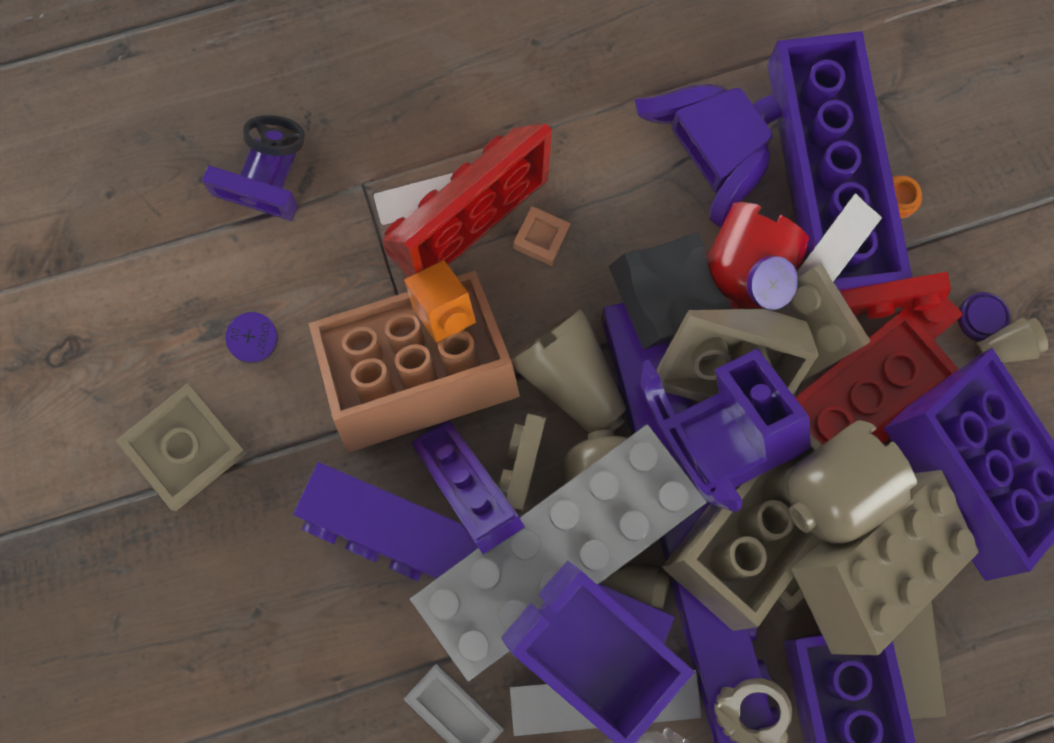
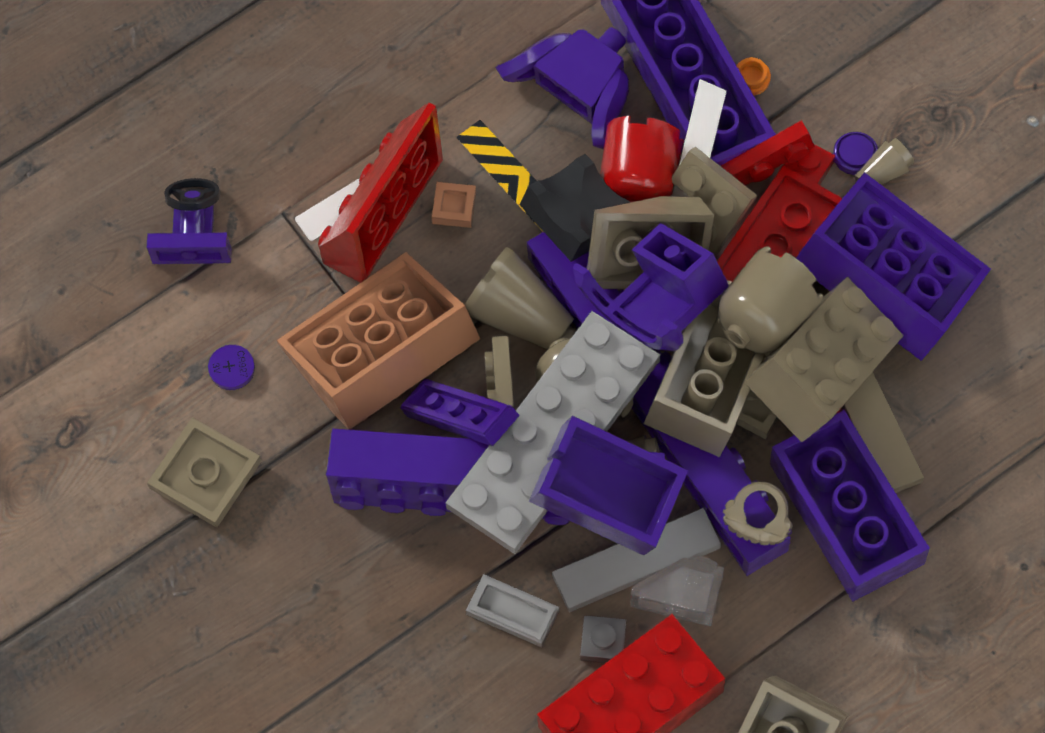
camera: 10 degrees left, 10 degrees down
orange brick [404,260,476,343] -> none
piece [747,256,798,310] -> none
none -> sticker [456,120,544,232]

